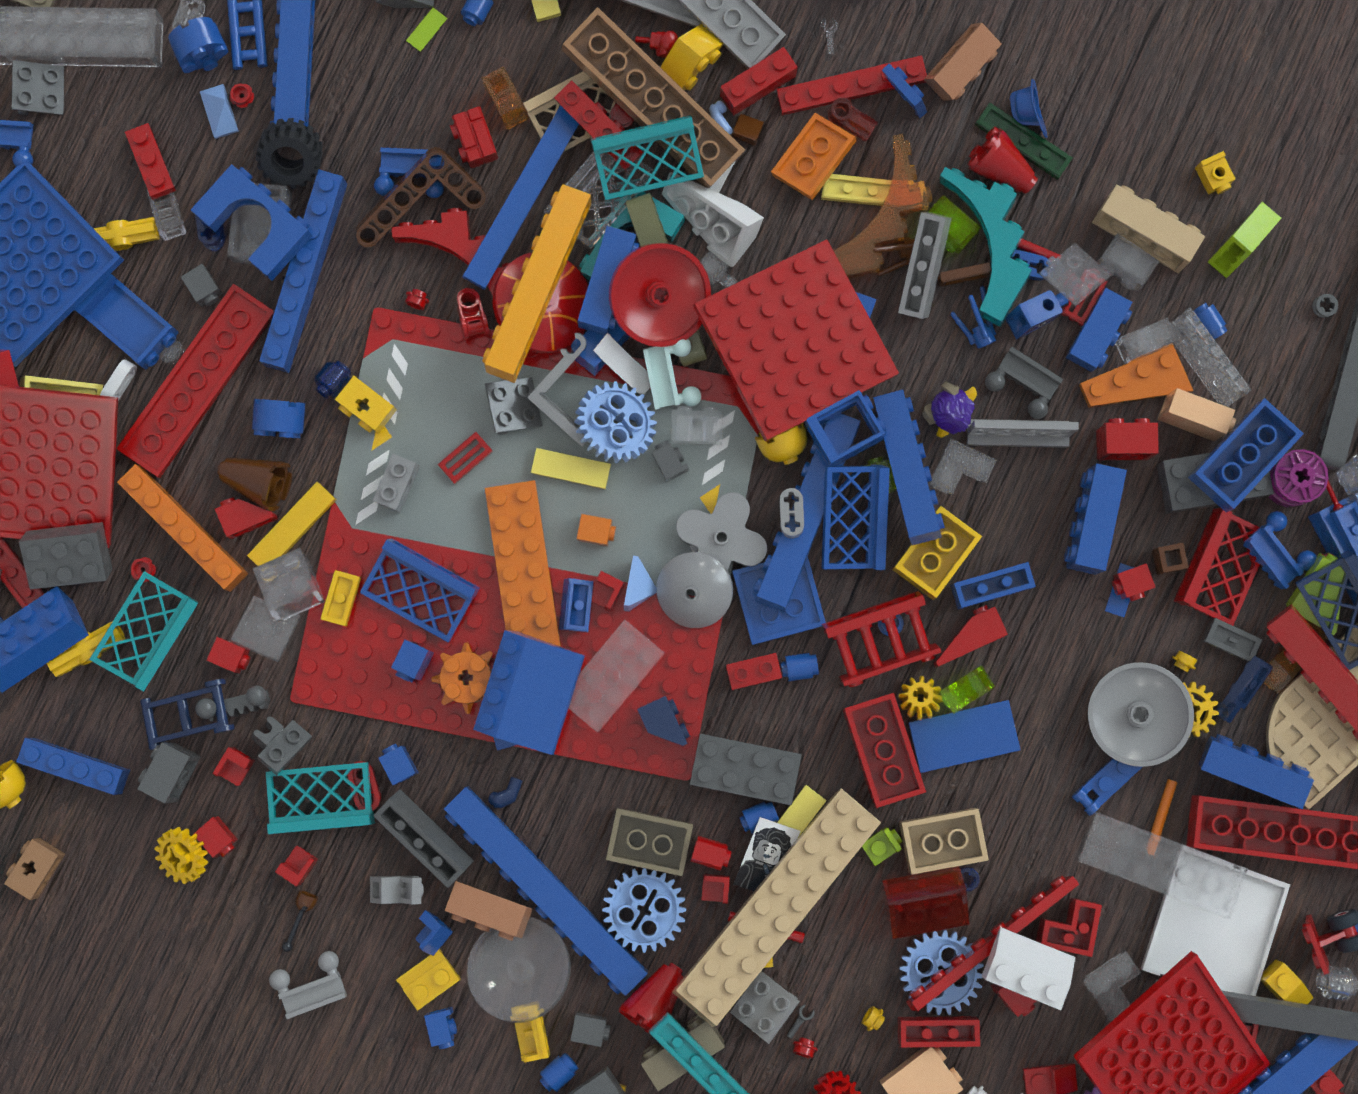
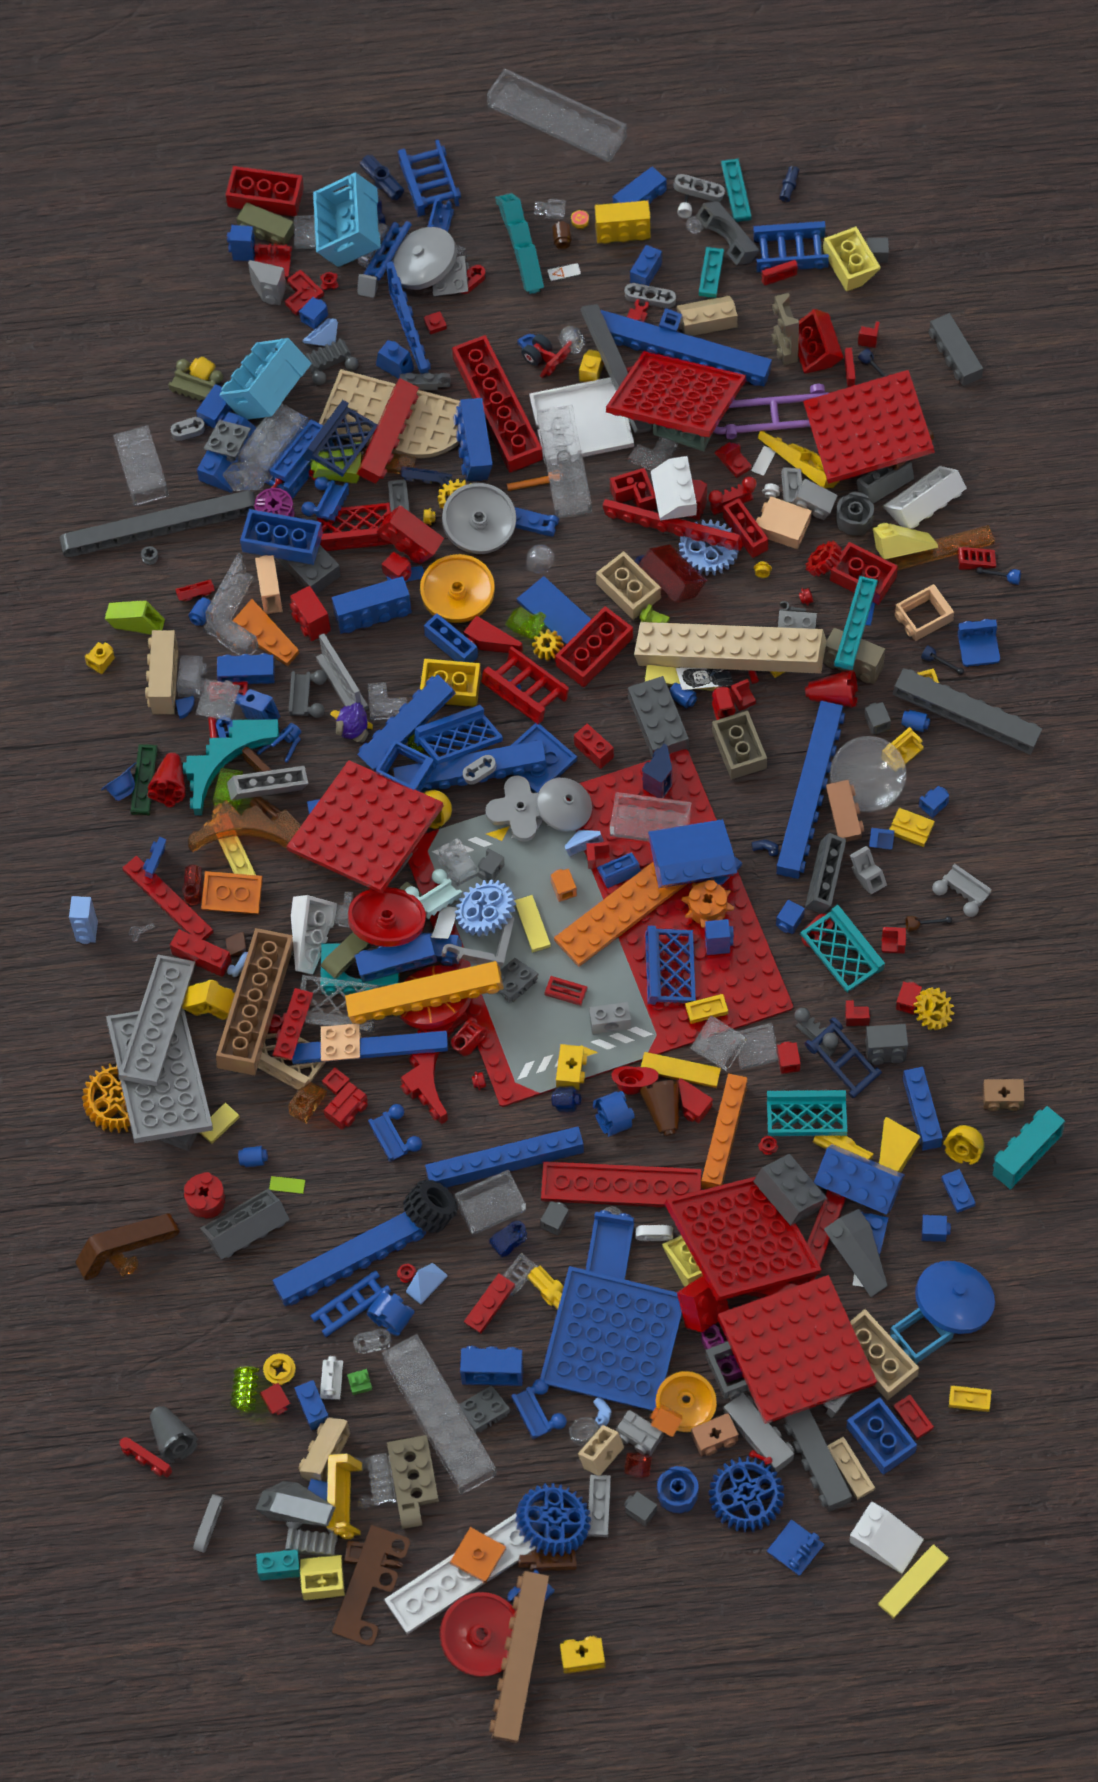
camera: 120 degrees left, 20 degrees down
blue arch [191,164,312,281] -> none
dark grey plate [252,716,312,776] -> none
reddish brown beam [356,147,485,247] -> none
teal fence [591,115,704,200] -> none
light blue gear [602,868,686,953] -> none
red piece [635,31,678,58] -> none
blue brick [780,653,819,682] -> none
nougat brick [924,23,1001,101] -> none
reddish brown brick [1152,543,1189,575] -> none
none -> red plate [175,579,215,601]
none -> blue tile [175,696,194,719]
none -> light nougat hinge [321,1024,361,1062]
none -> red plate [322,1067,350,1095]
none -> red brick [376,505,444,564]
none -> light orange dish [420,554,495,623]
none -> blue brick [460,1346,523,1386]
none -> clear hair [526,544,555,574]
none -> red piece [612,1066,659,1095]
none -> red gear [708,477,757,515]
none -> yellow slope [879,1117,920,1173]

